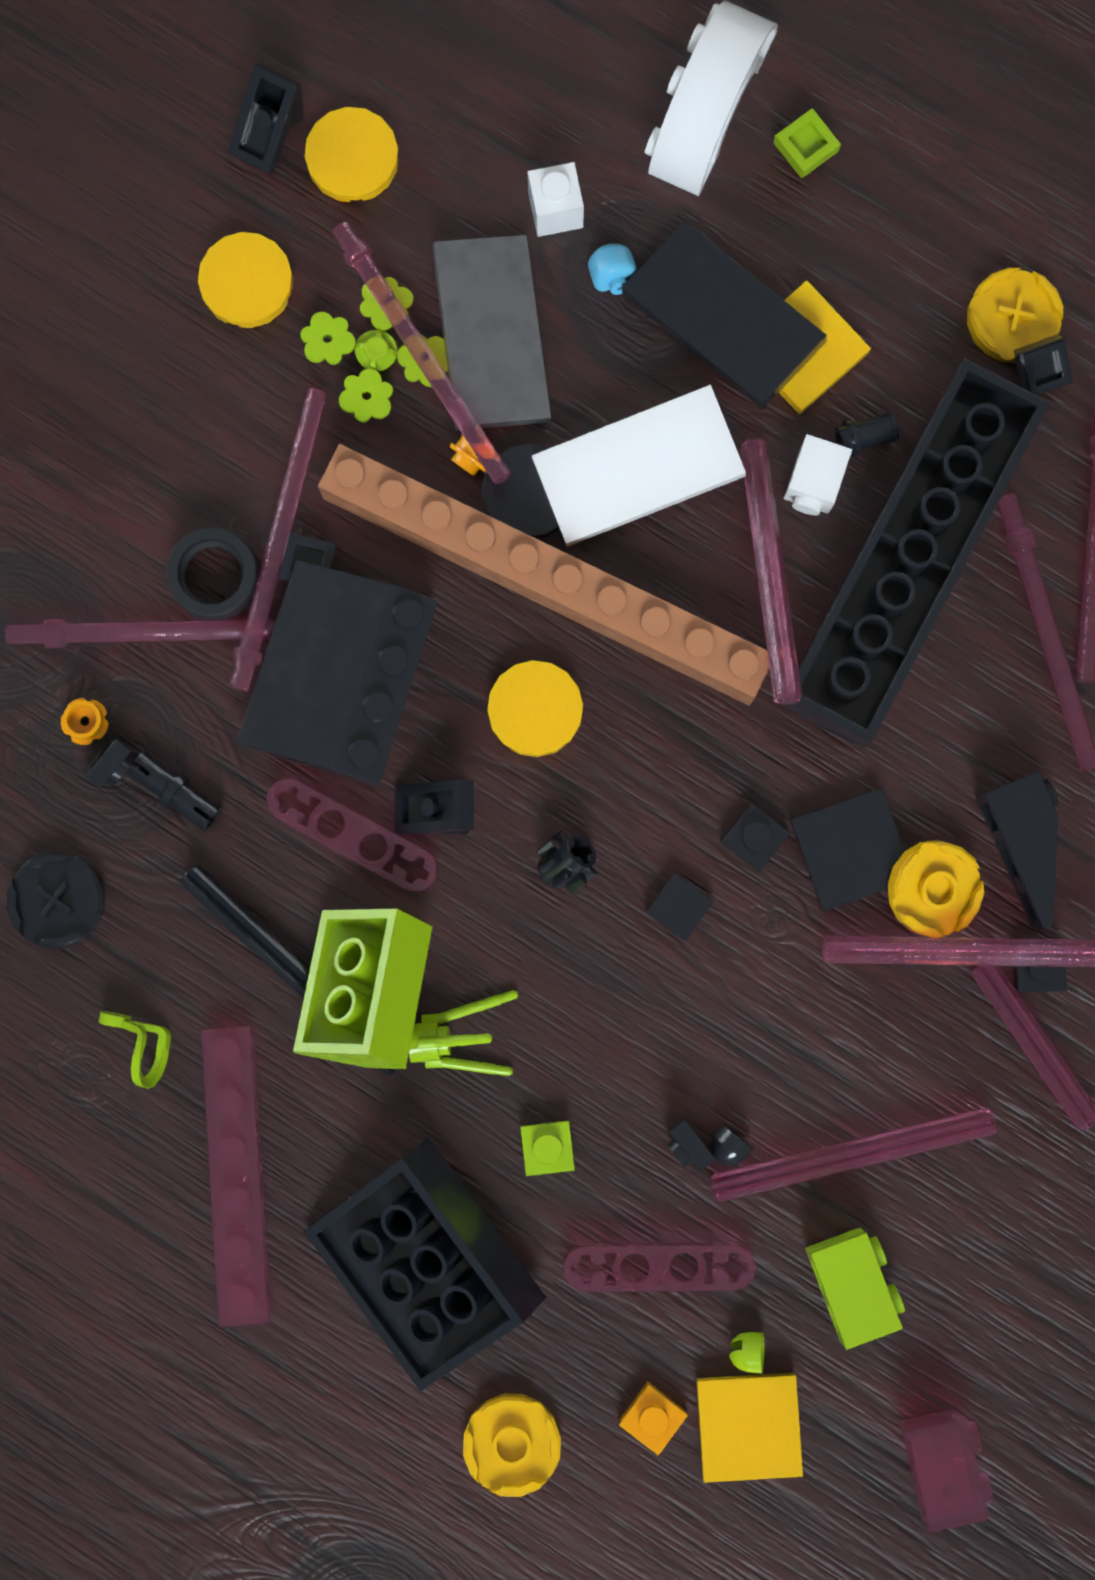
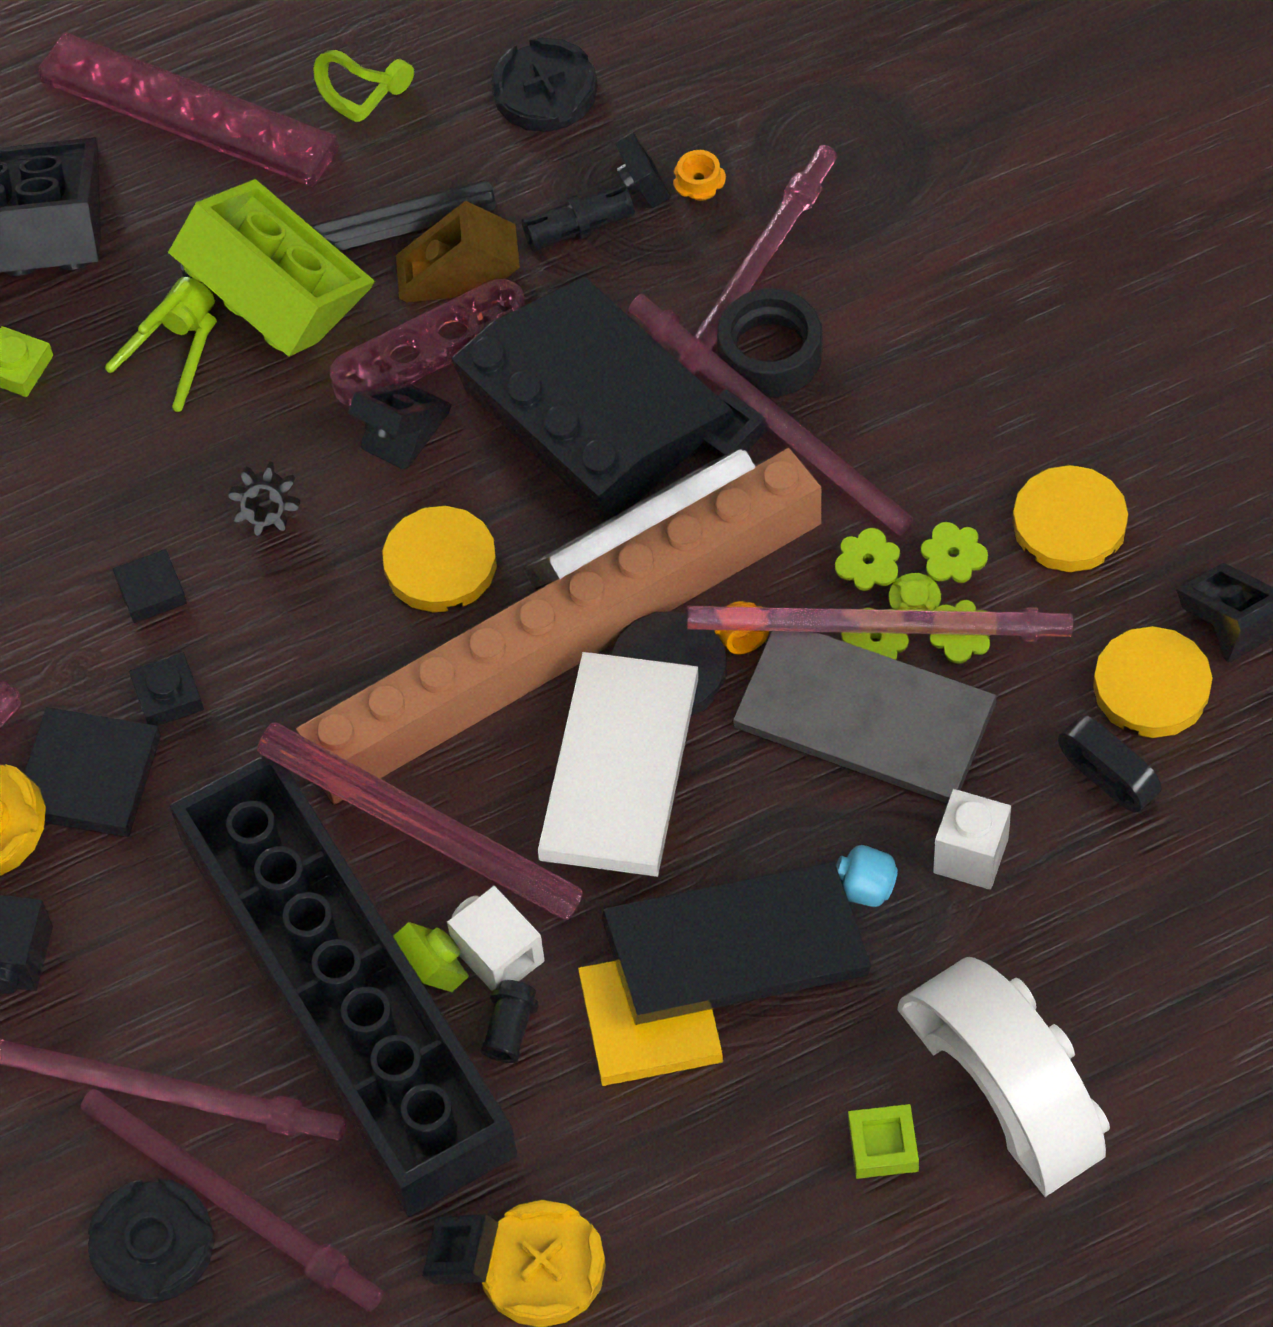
camera: 125 degrees right, 25 degrees down
none -> lime plate [393,922,469,992]
none -> pearl gold slope [396,201,520,302]
none -> tile [525,449,756,588]
none -> black beam [1058,715,1162,813]

